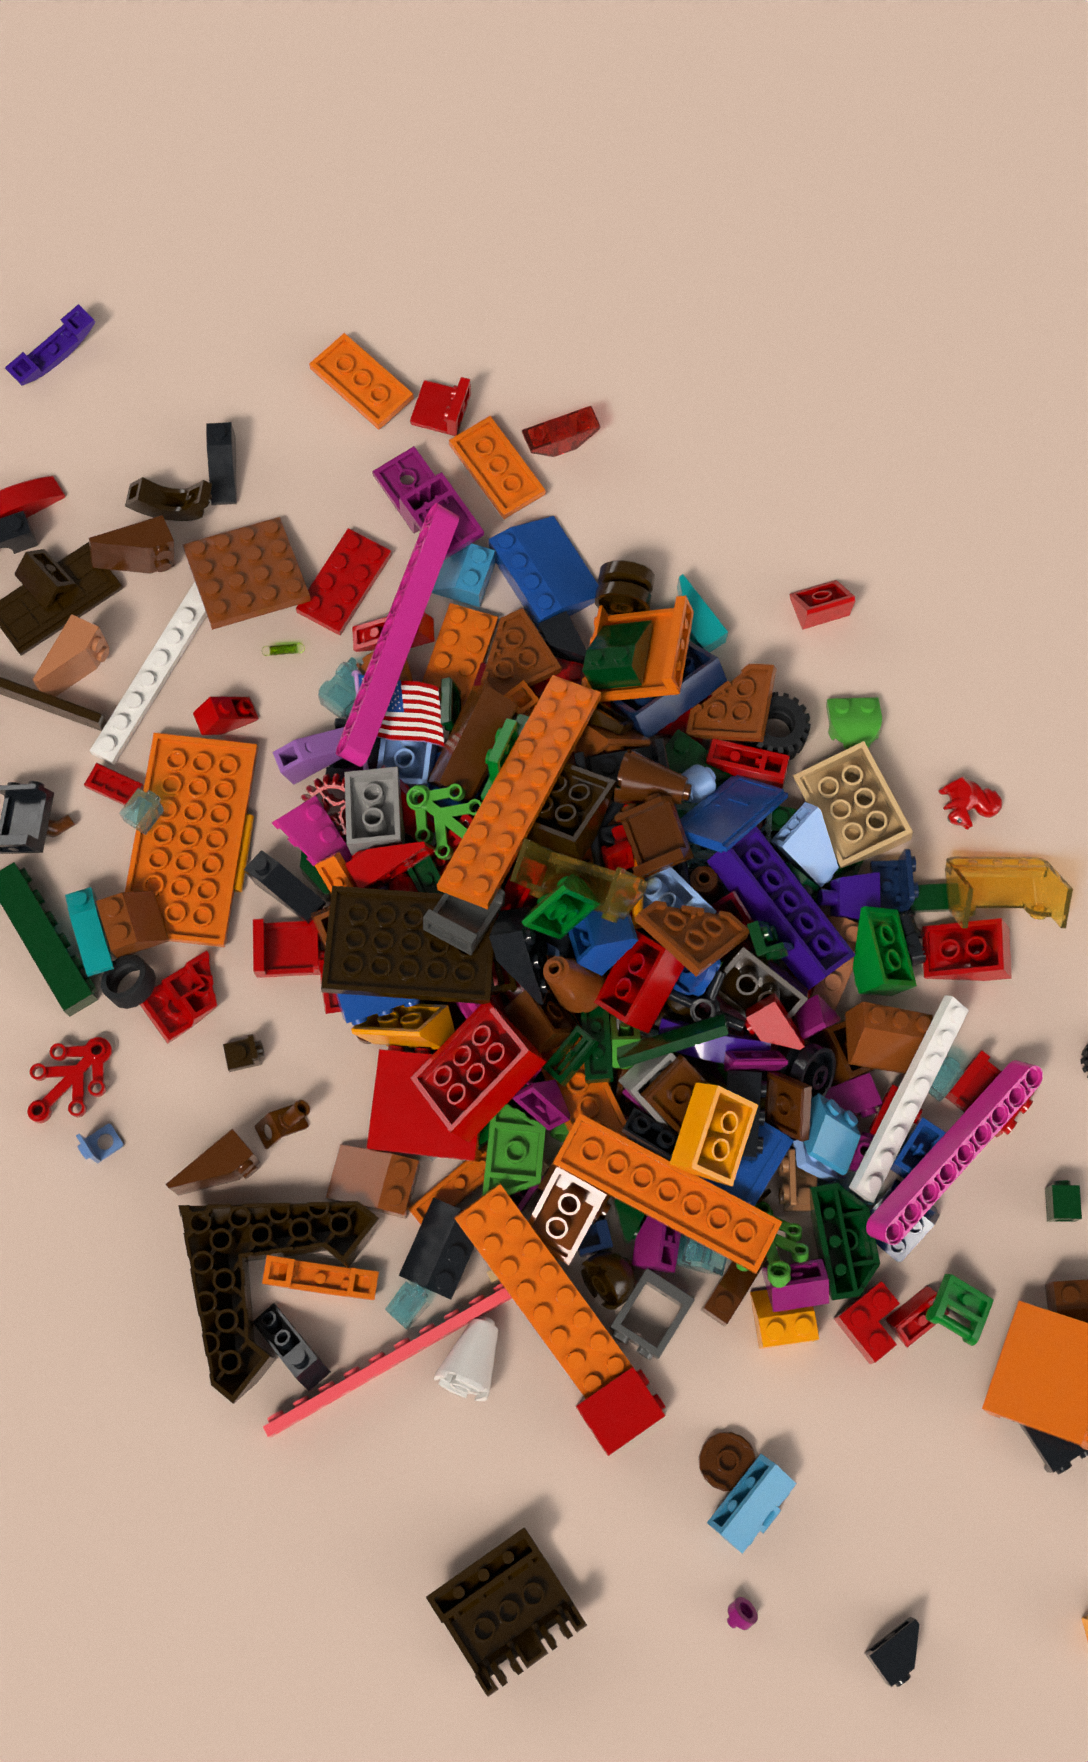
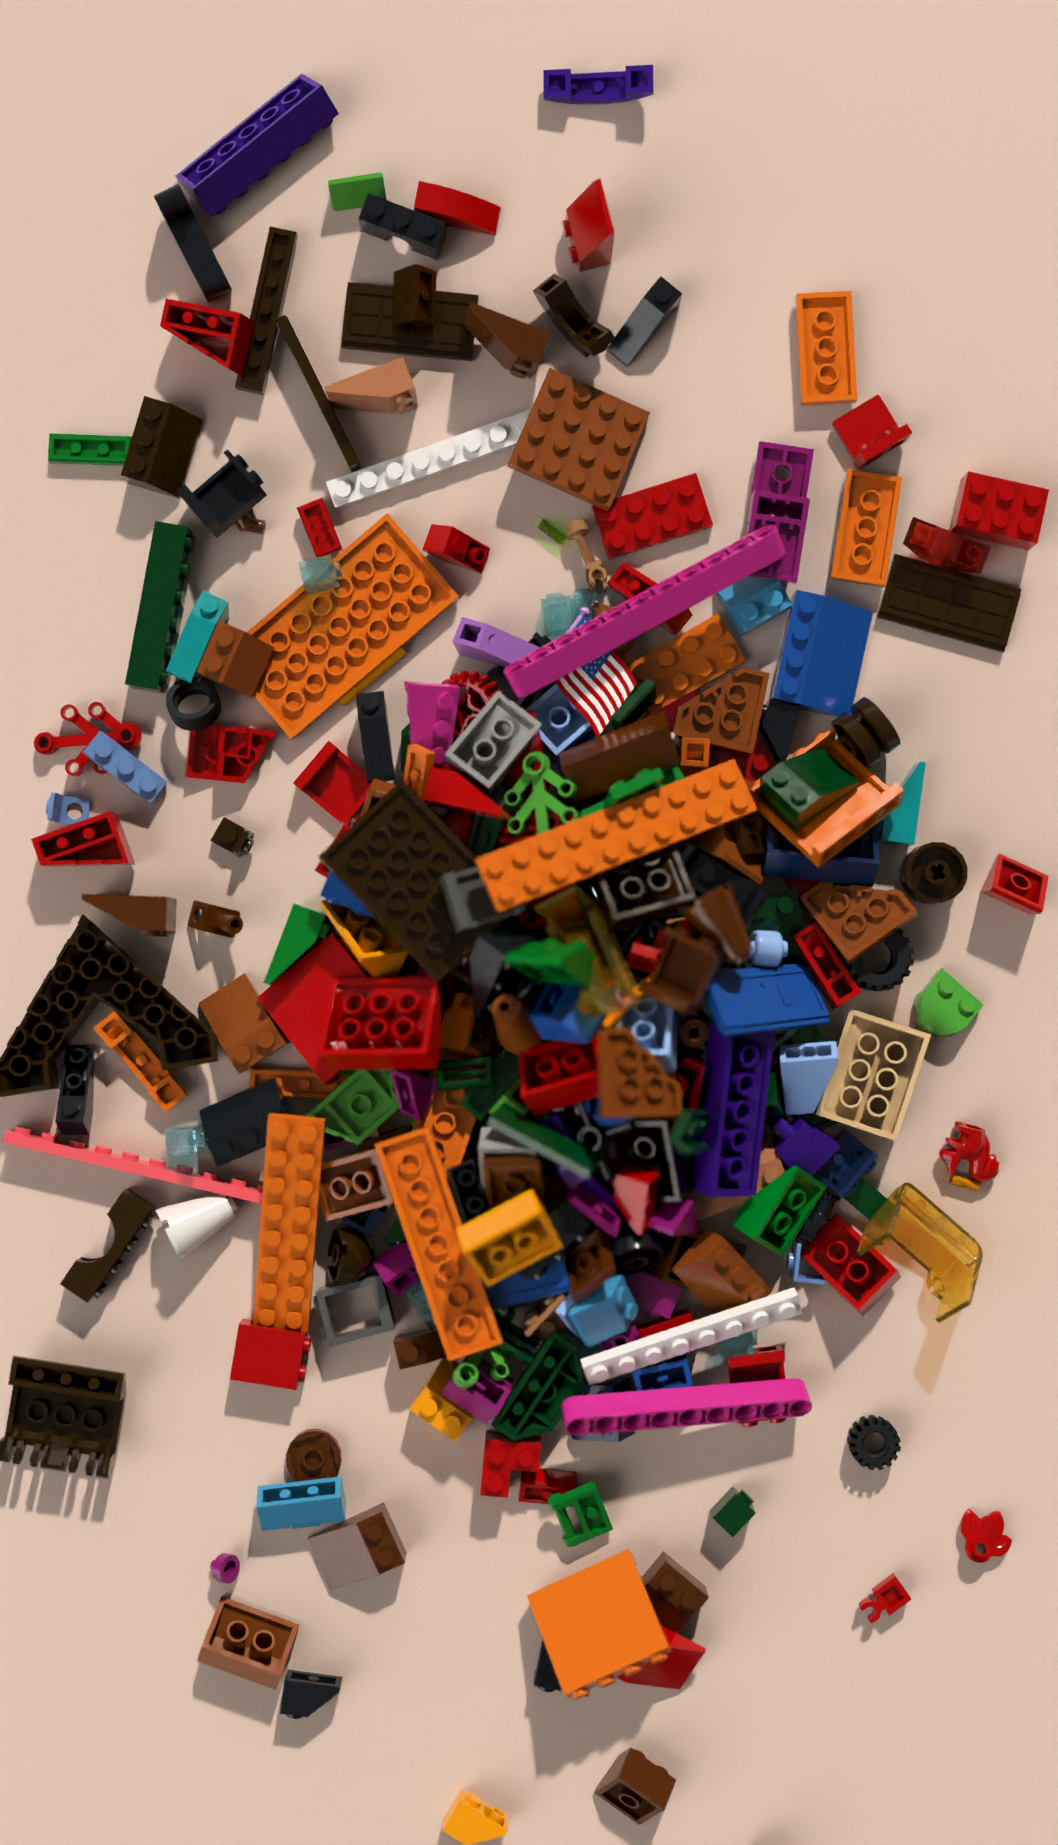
camera: 35 degrees right, 15 degrees up
none -> red wedge [31,811,136,867]
none -> dark brown arch [60,1188,156,1303]
none -> medium blue plate [83,730,167,805]
none -> dark orange slope [197,1596,299,1690]
none -> green slope [264,904,333,985]
none -> slope [308,1502,407,1589]
none -> dark green tile [493,1313,541,1366]
none -> red slope [562,178,615,272]
none -> medium nougat bar [565,519,607,596]
none -> medium blue bracket [786,1240,825,1285]
none -> dark brown piece [876,554,1021,653]
none -> dark brown wheel [899,842,968,904]
none -> light orange piece [942,1173,988,1193]
none -> red brick [949,471,1049,551]

